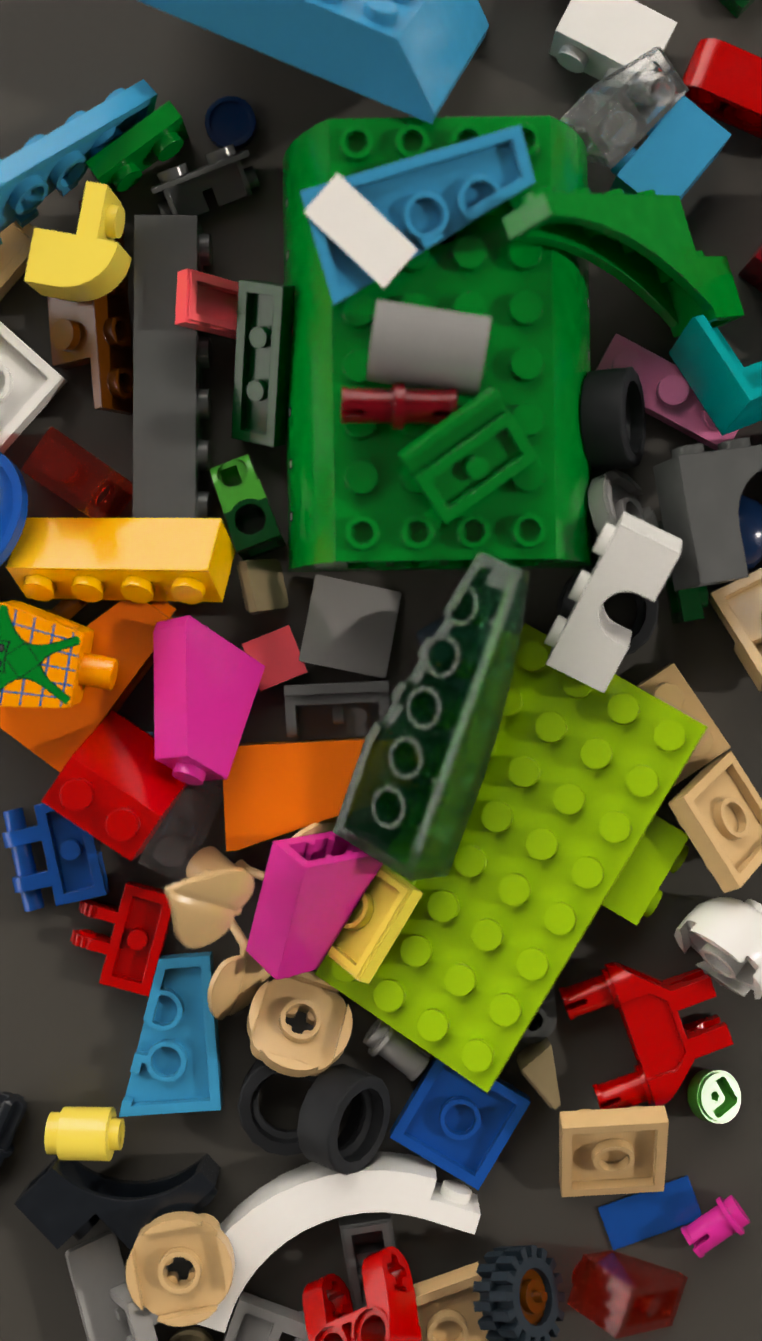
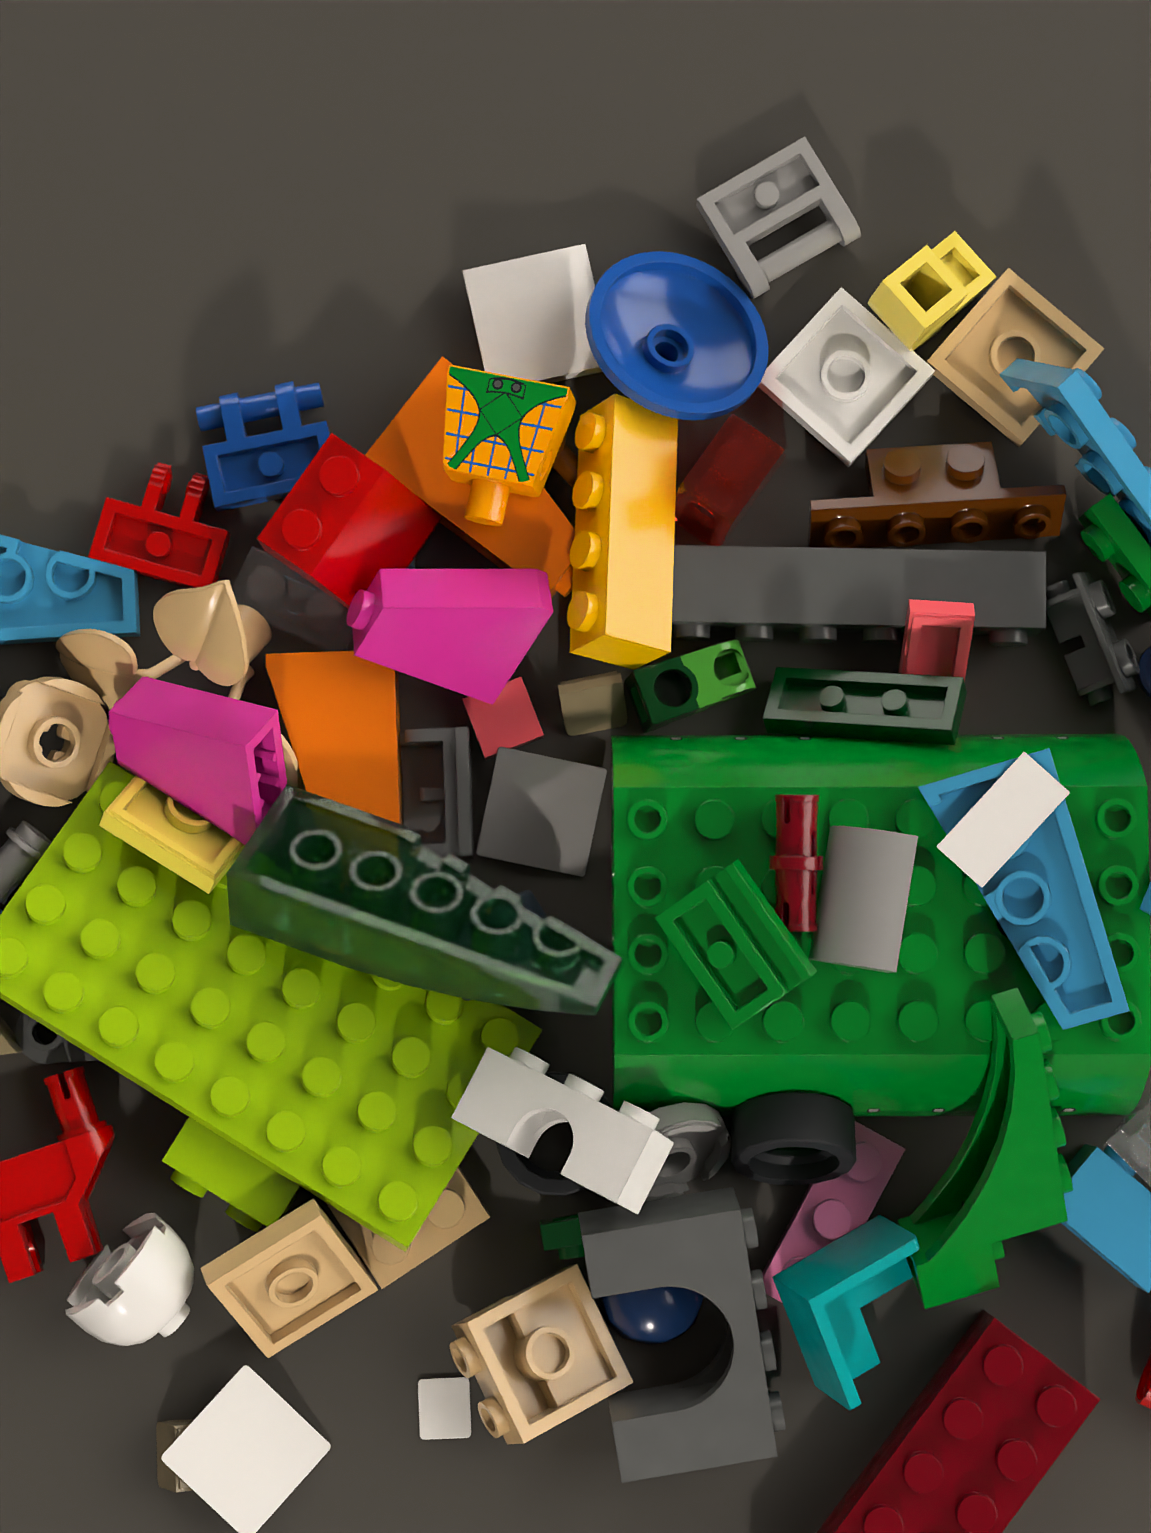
camera: 85 degrees right, 5 degrees down
light yellow brick [24,181,132,302] -> none

